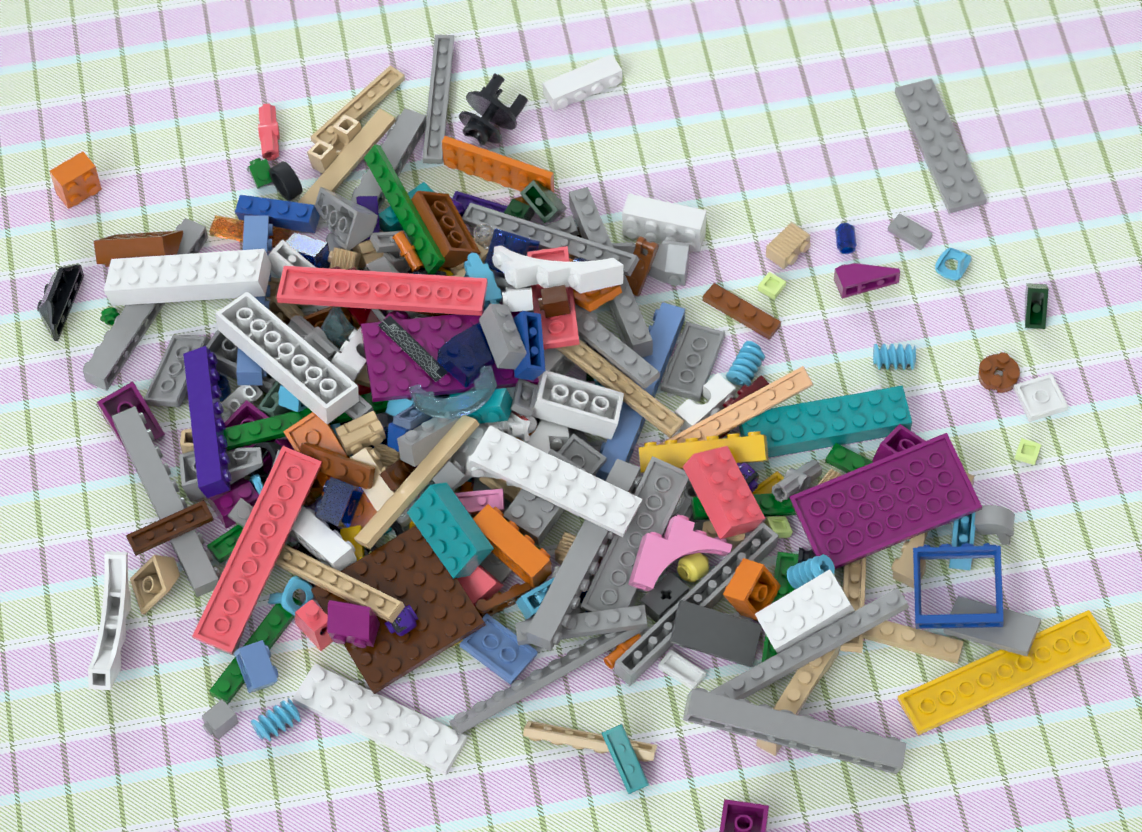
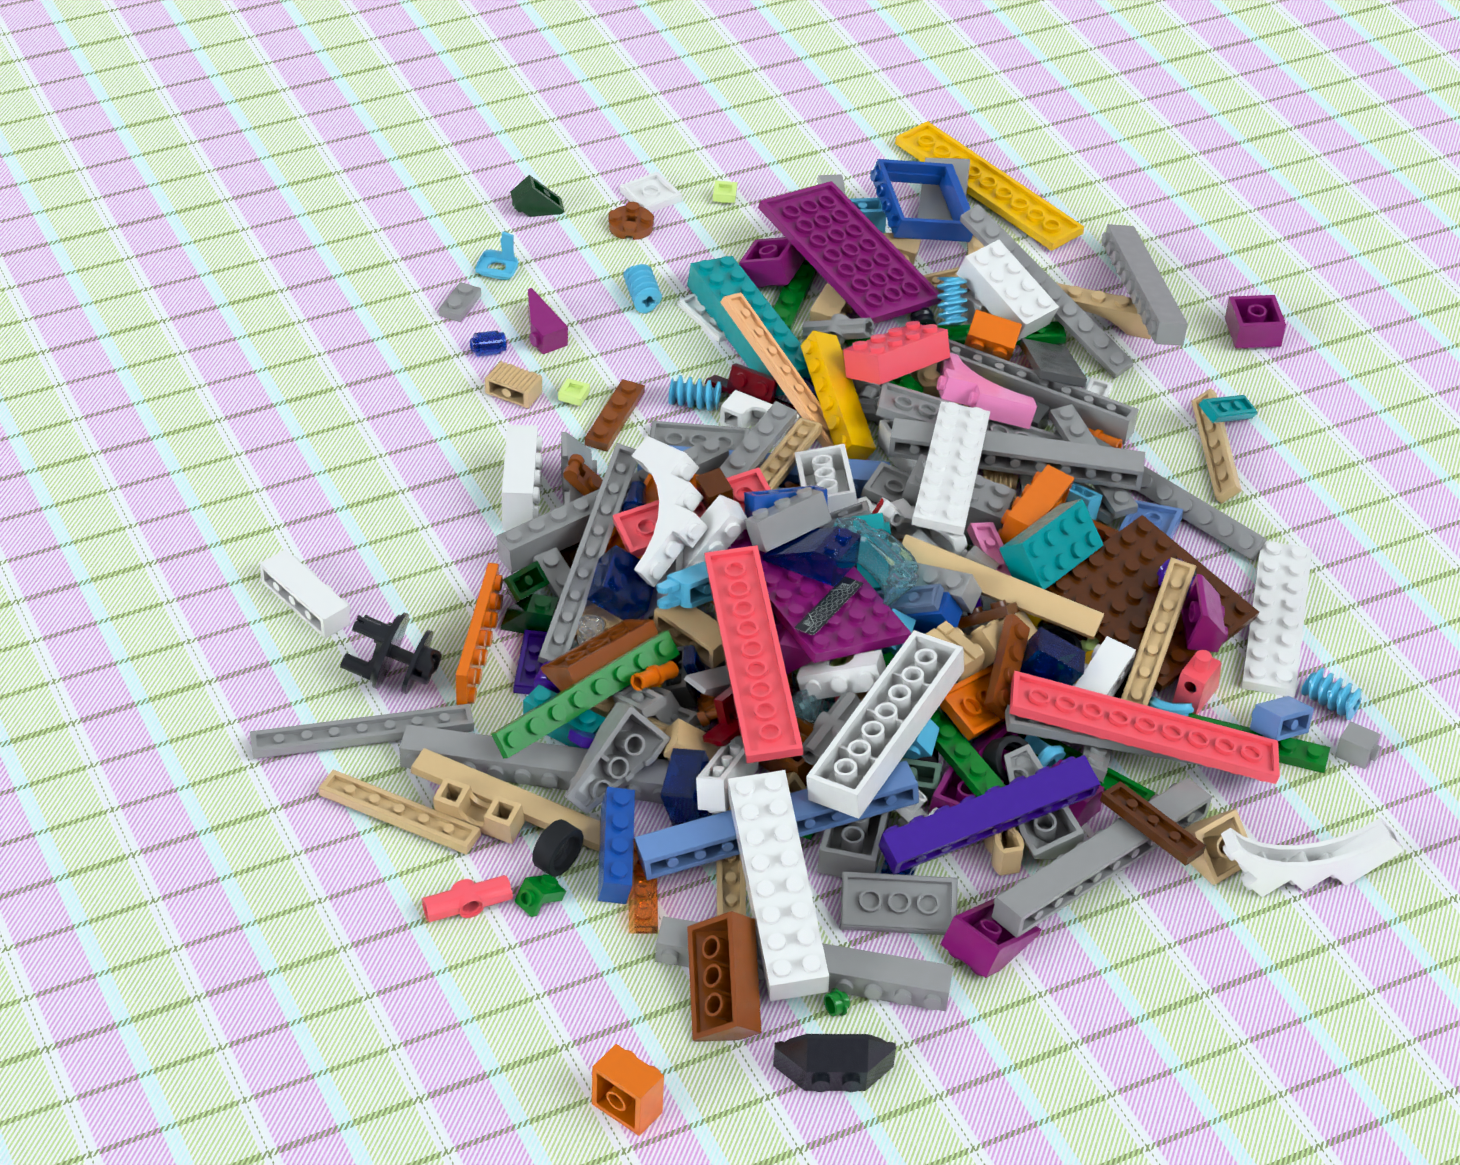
camera: 110 degrees left, 15 degrees down
light grey plate [895,78,987,214] -> none

